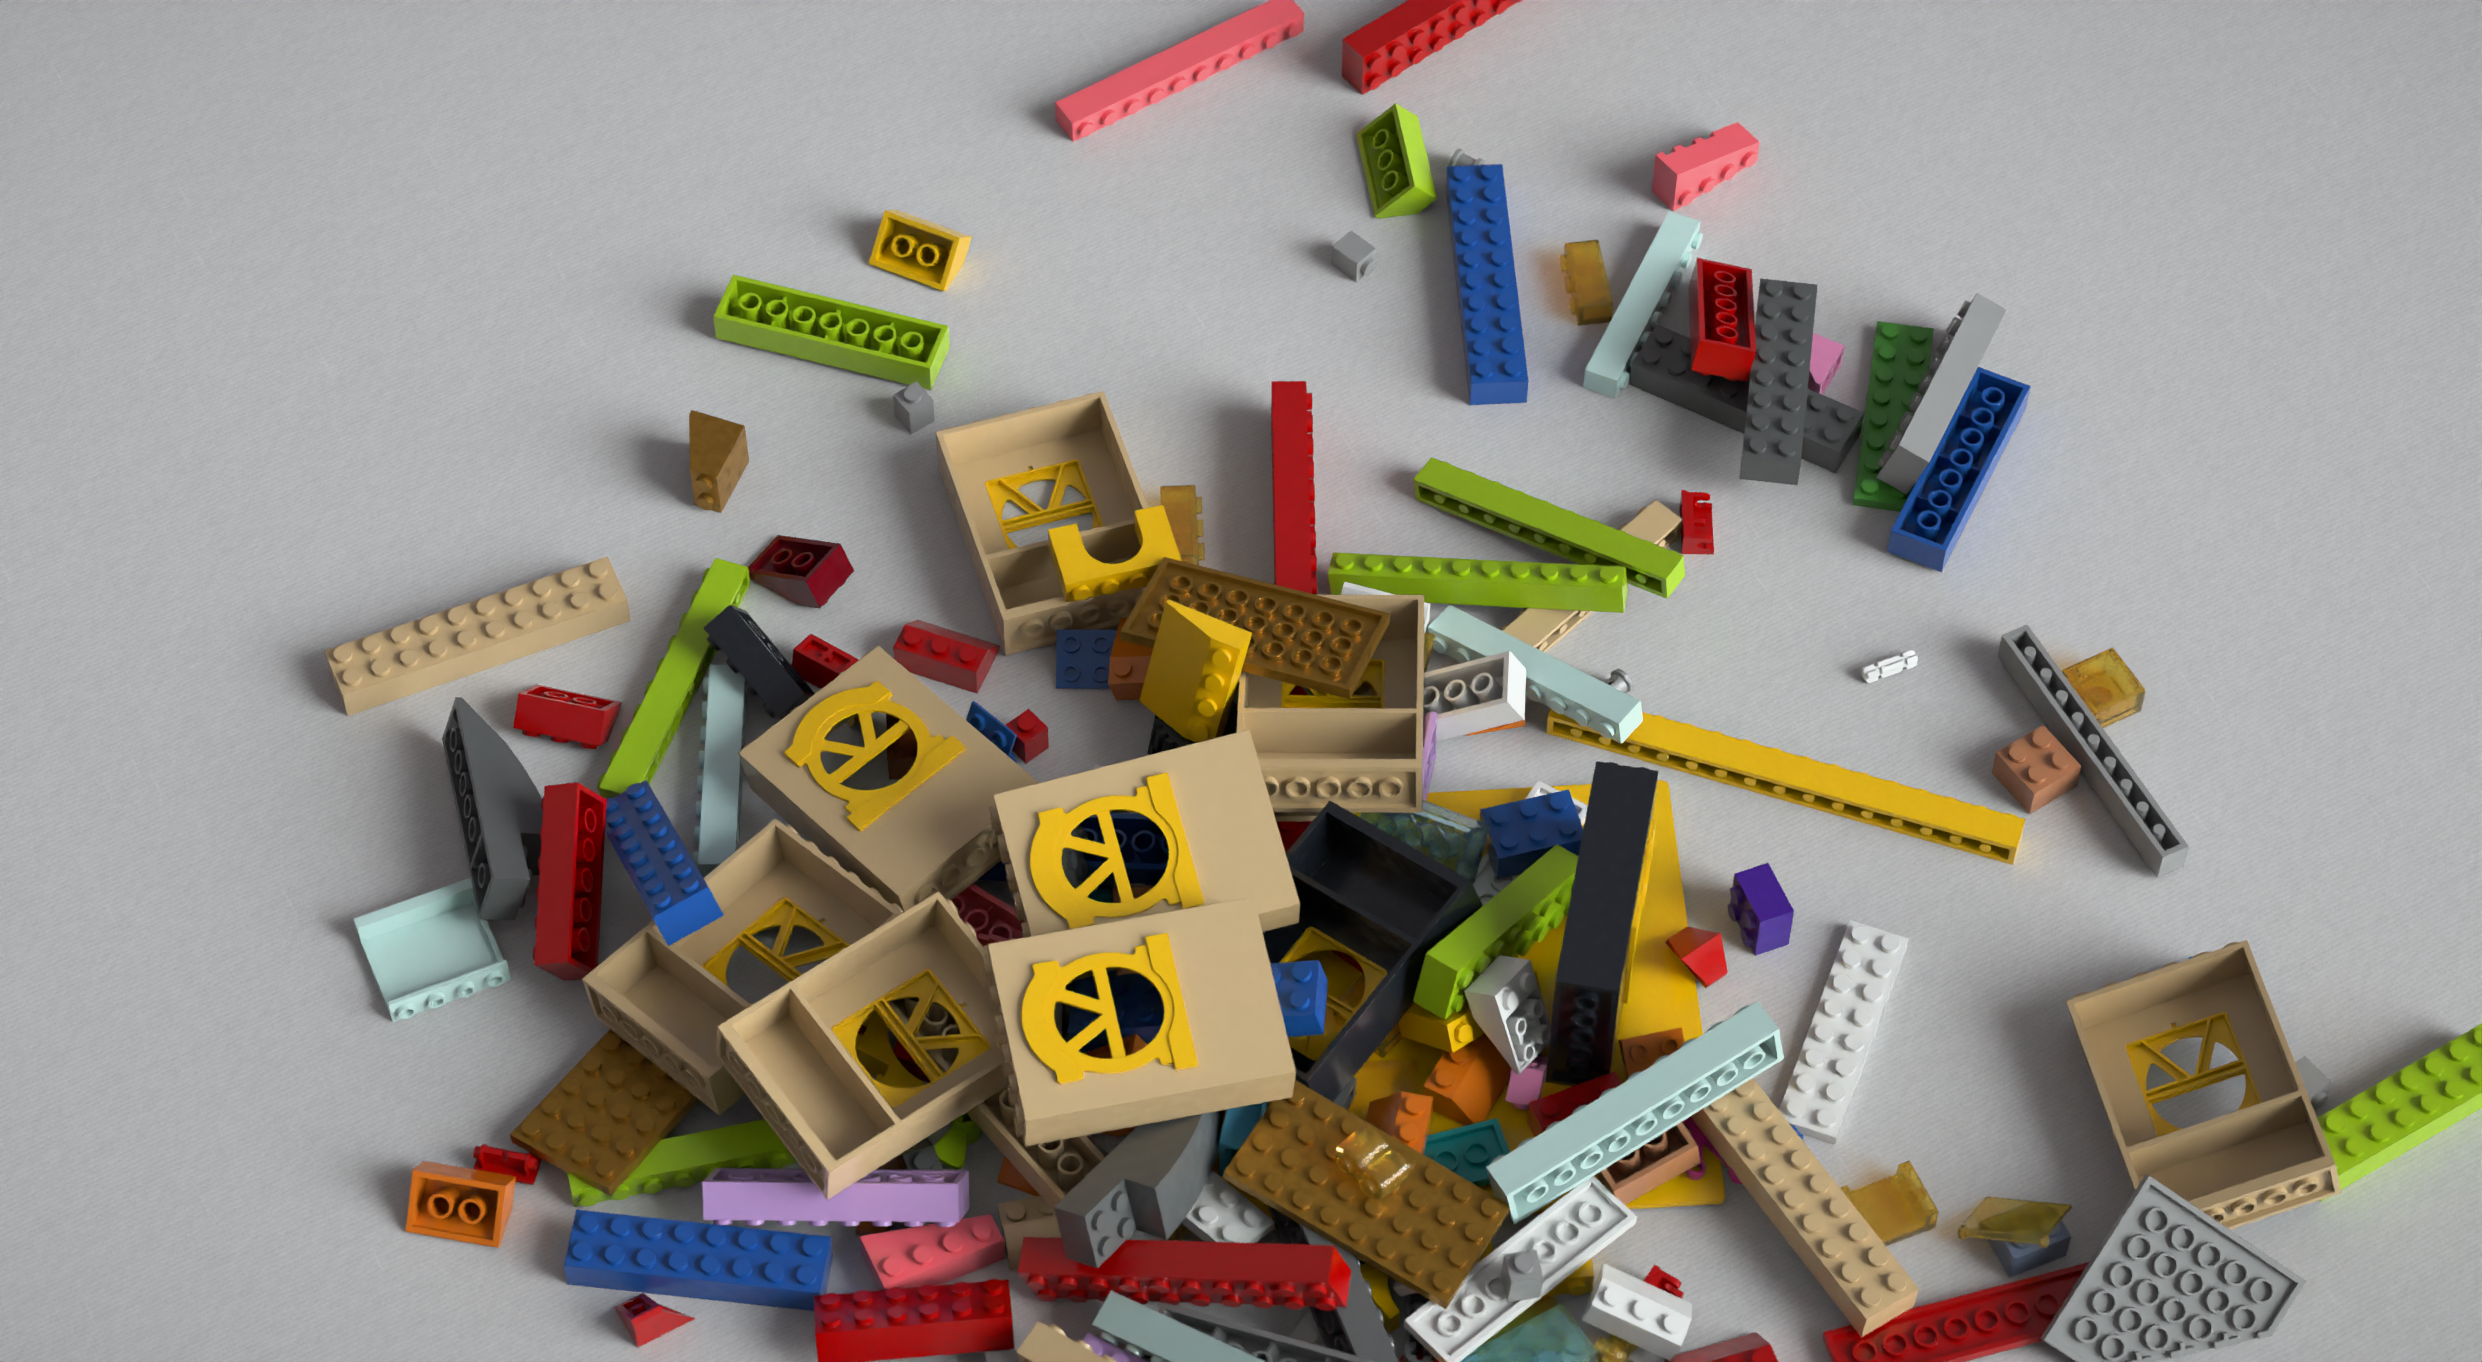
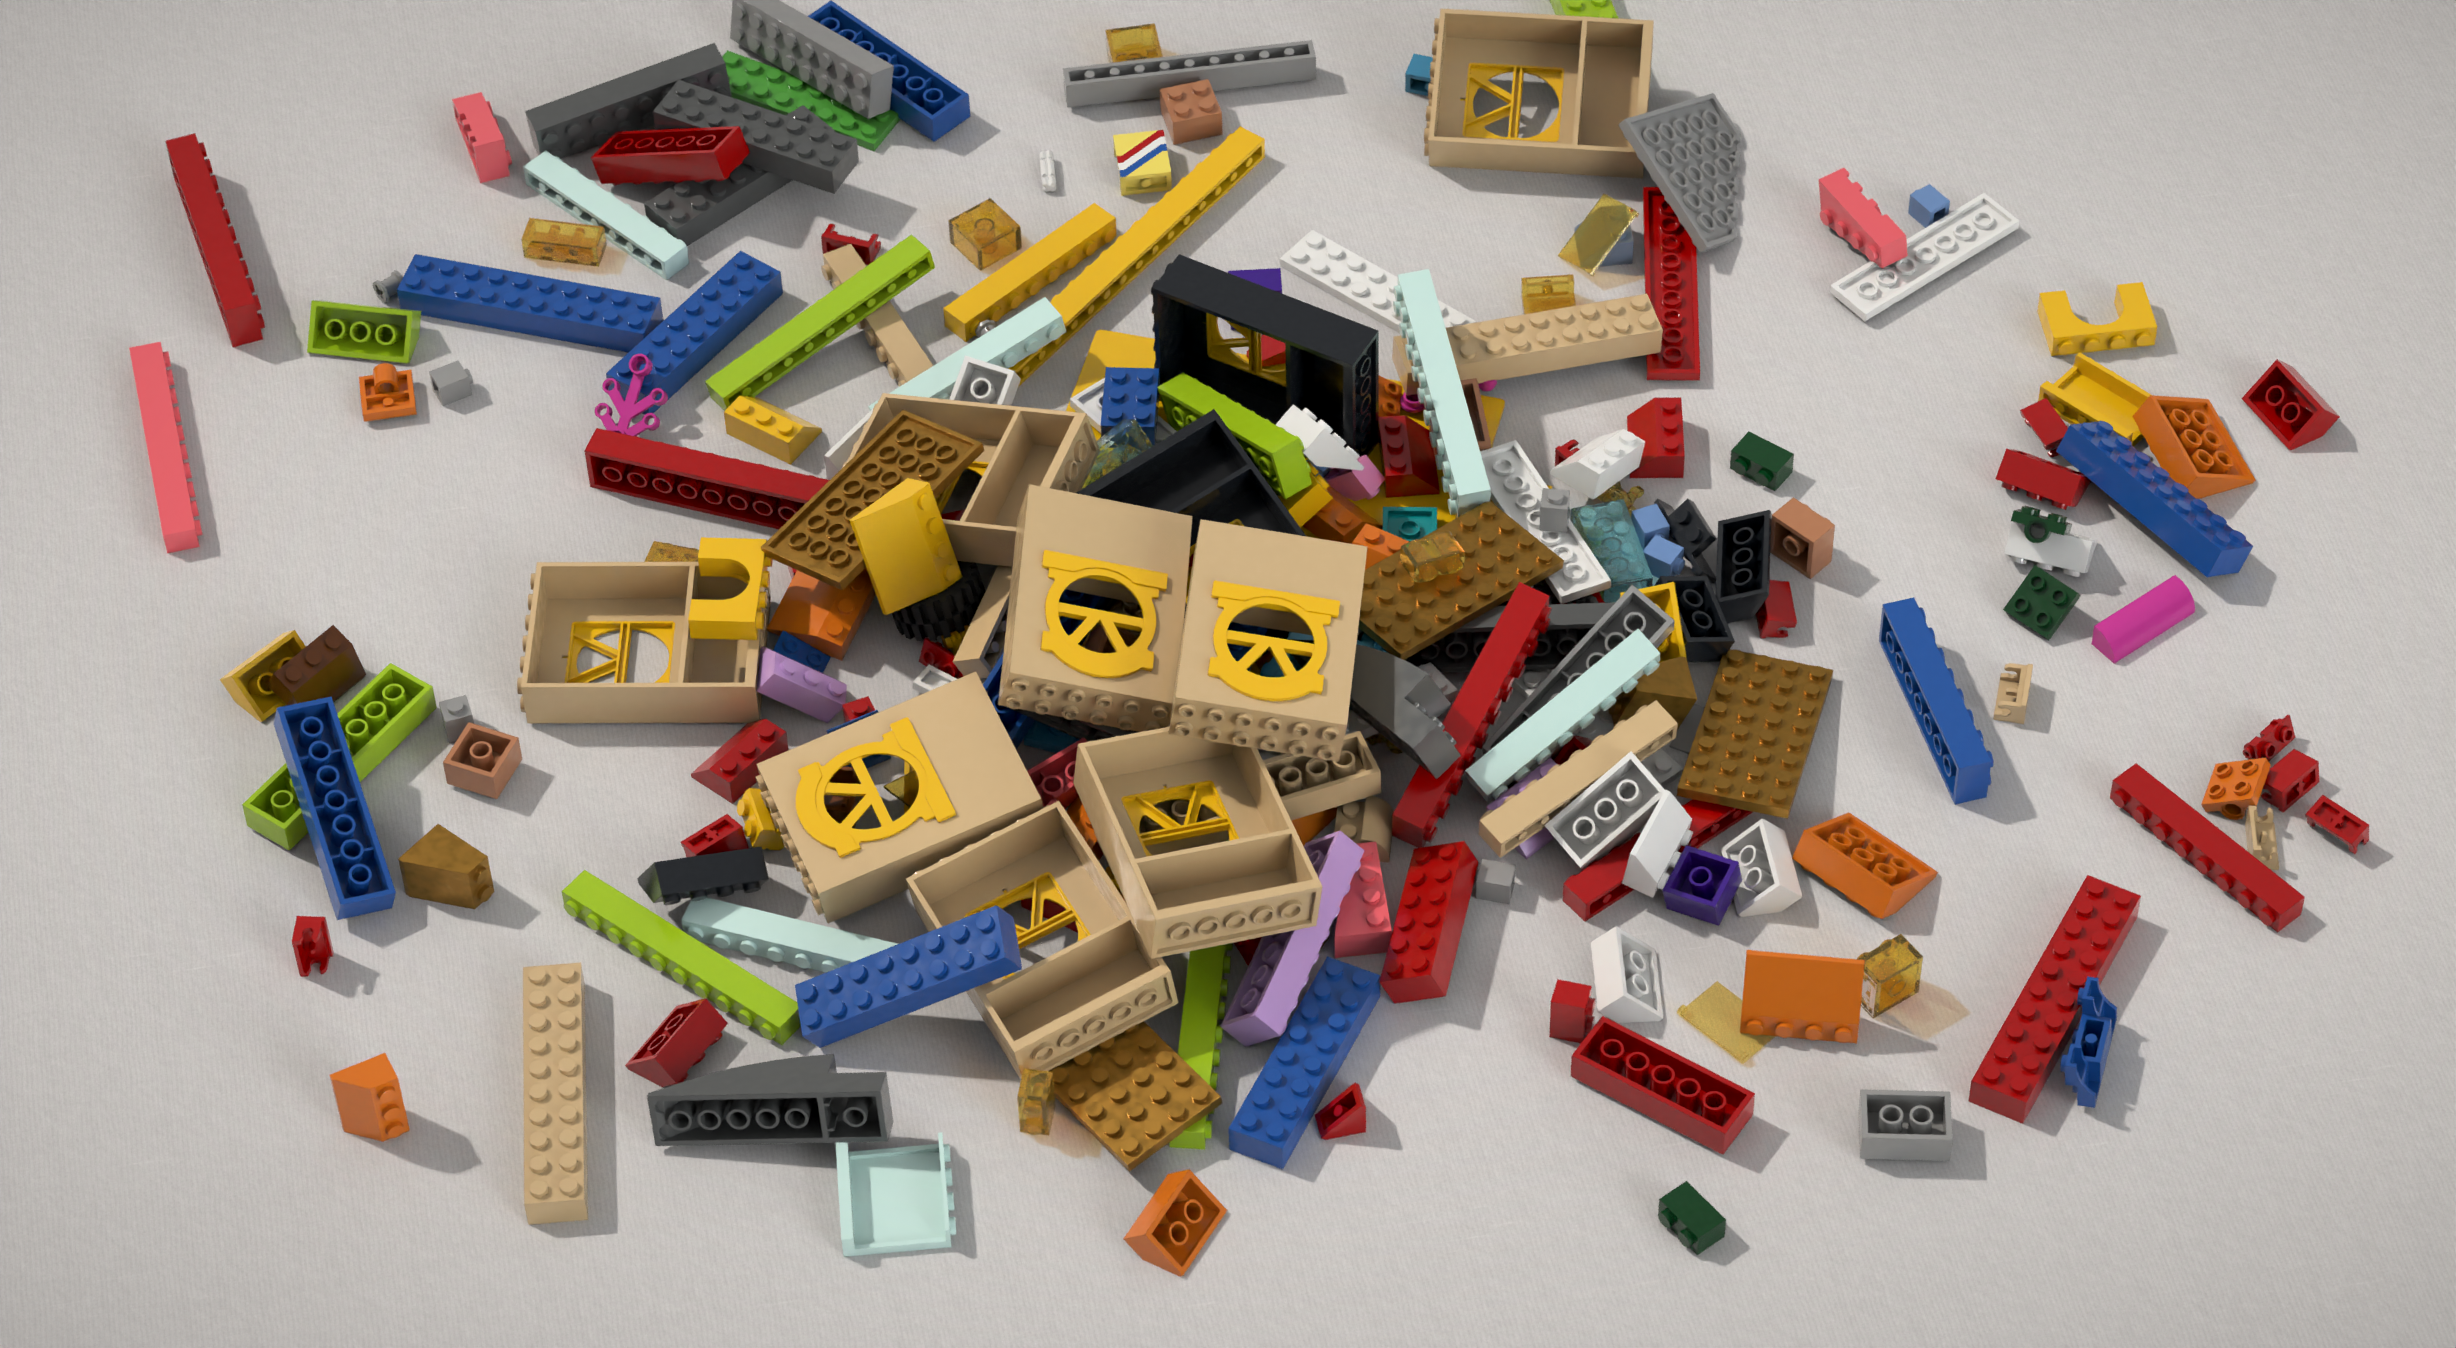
camera: 70 degrees left, 5 degrees down
red hinge [473,1144,542,1185] -> none
red brick [533,782,607,981] -> none
dark red slope [748,535,854,608] -> none
lime brick [1328,552,1628,613] -> none
none -> reddish brown slope [268,625,366,706]
none -> blue brick [274,697,396,920]
none -> red hinge [292,916,334,977]
none -> orange slope [330,1053,410,1142]
none -> orange plate [359,363,417,422]
none -> nougat brick [443,722,522,799]
none -> dark grey brick [525,43,732,159]
none -> dark pink plant [595,354,668,436]
none -> blue brick [606,251,783,414]
none -> yellow slope [724,396,822,465]
none -> lavender slope [756,646,847,723]
none -> yellow brick [943,203,1117,342]
none -> clear yellow brick [948,198,1022,271]
none -> clear yellow brick [1017,1069,1056,1135]
none -> light yellow panel [1113,130,1172,196]

